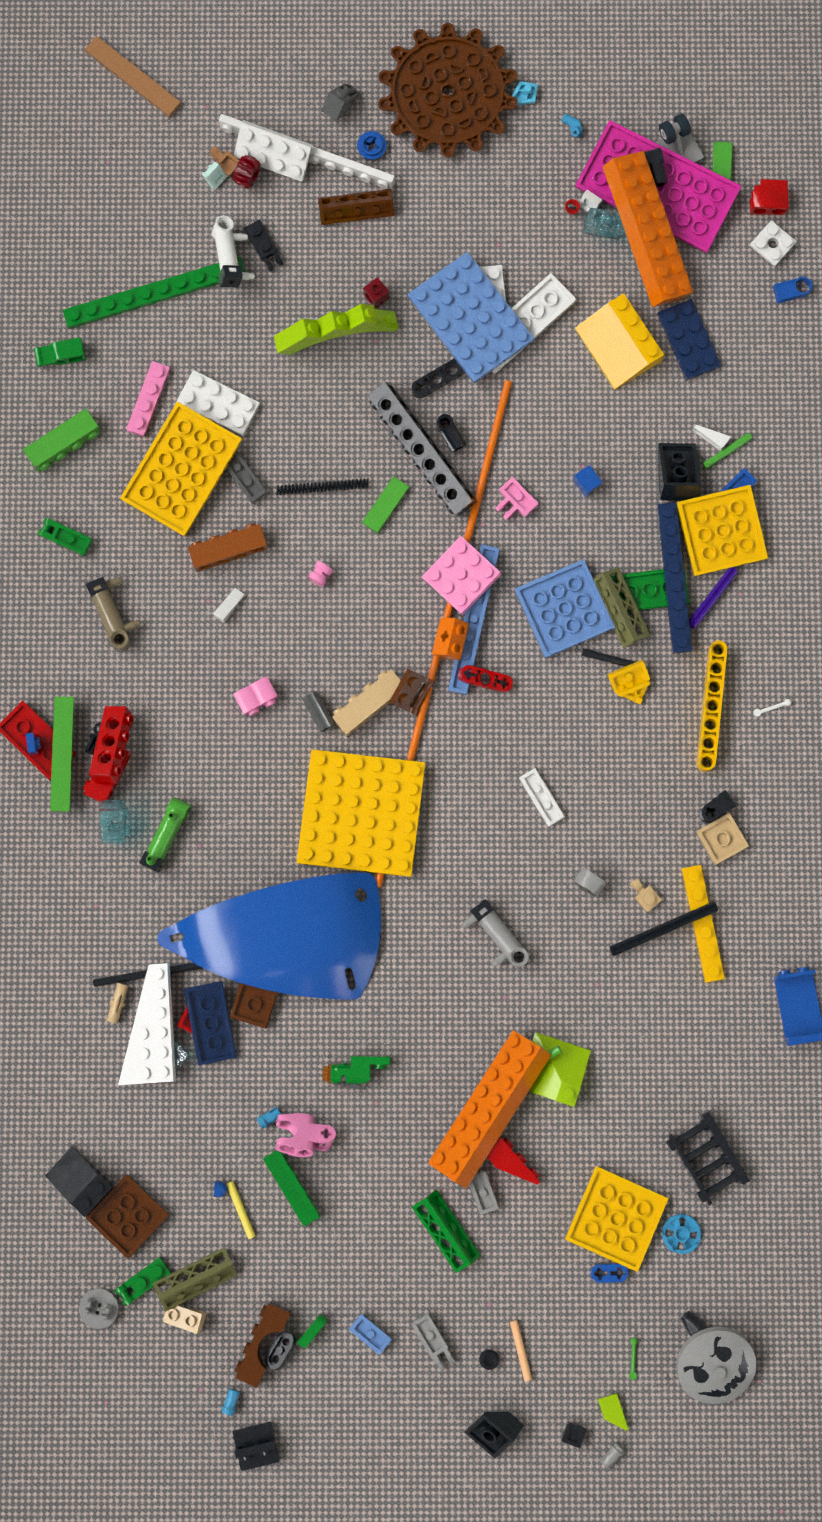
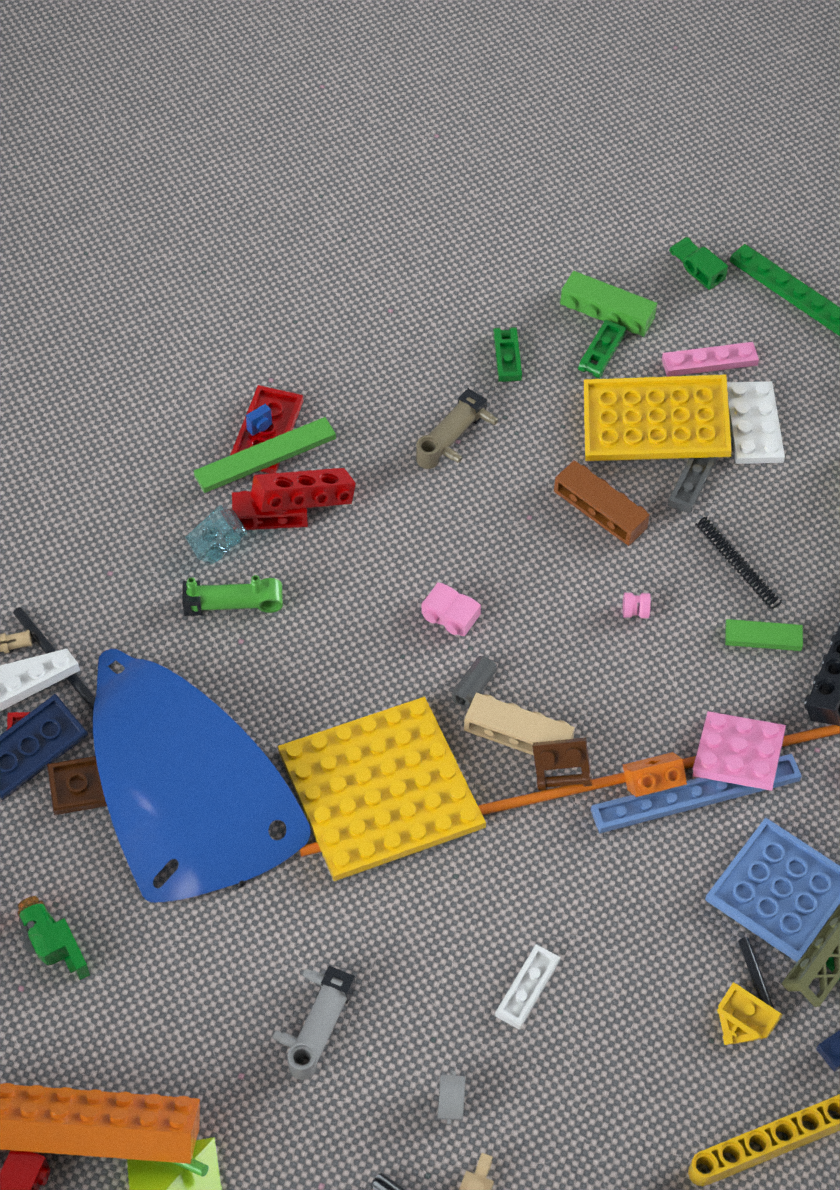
camera: 60 degrees right, 25 degrees down
white piece [213,588,245,623] -> none
red beam [458,665,513,693] -> none
none -> green plate [578,319,627,379]

